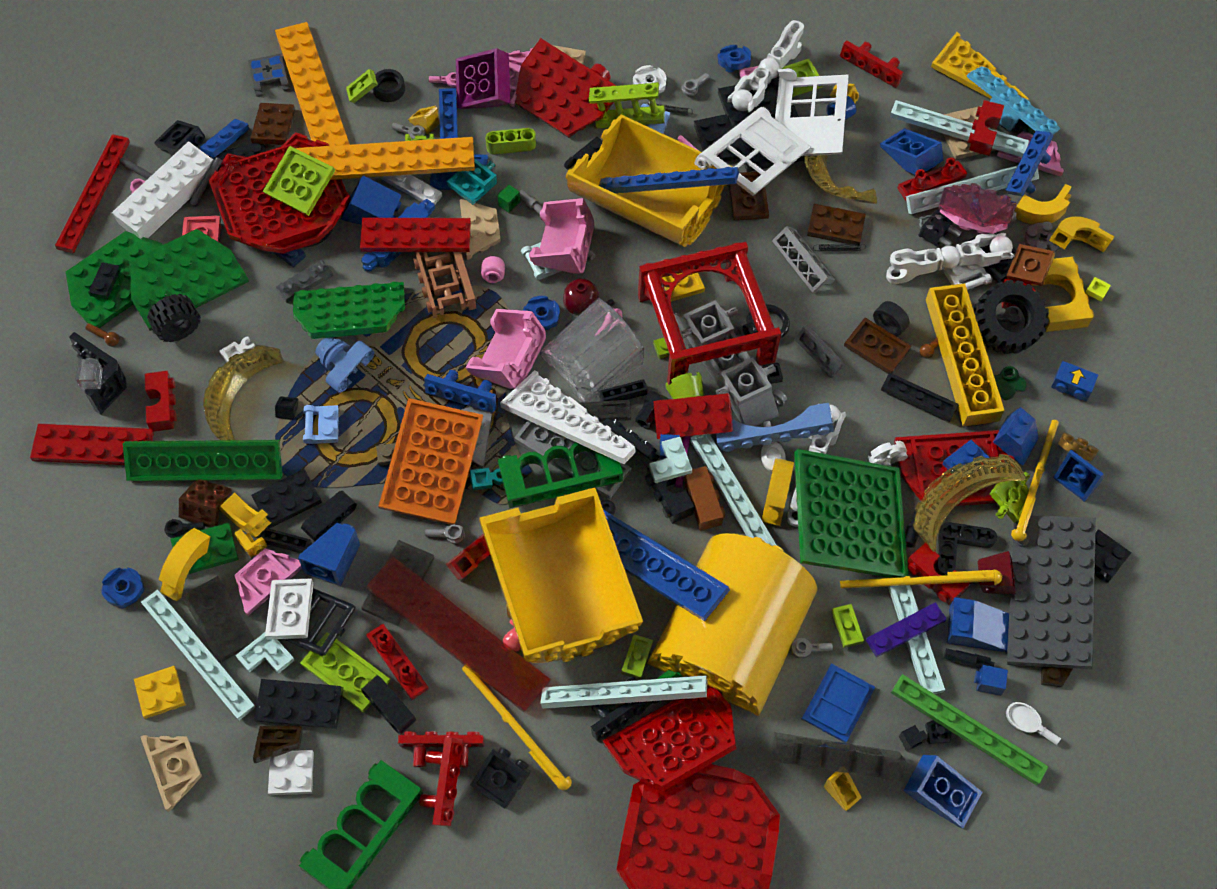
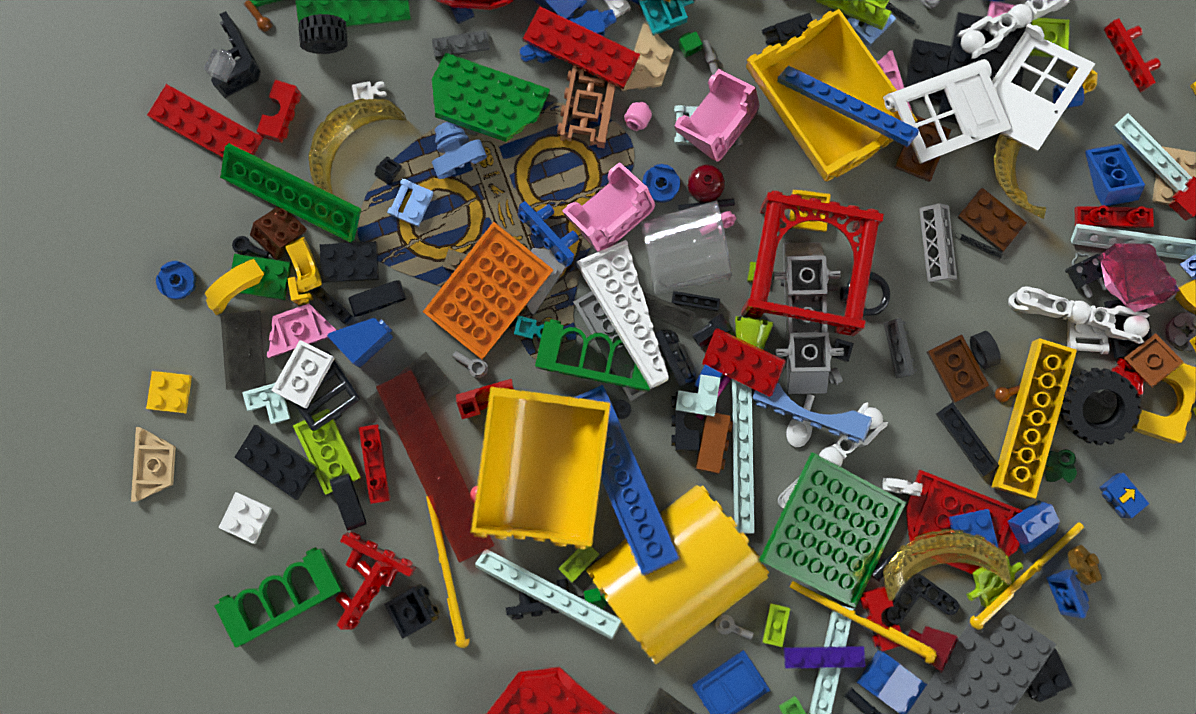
camera: 30 degrees right, 20 degrees up
light aqua plate [141,589,256,721] -> none
dark brown wing [253,726,303,763] -> none
red plate [603,685,737,792] -> none
yellow arch [761,458,794,526] -> none

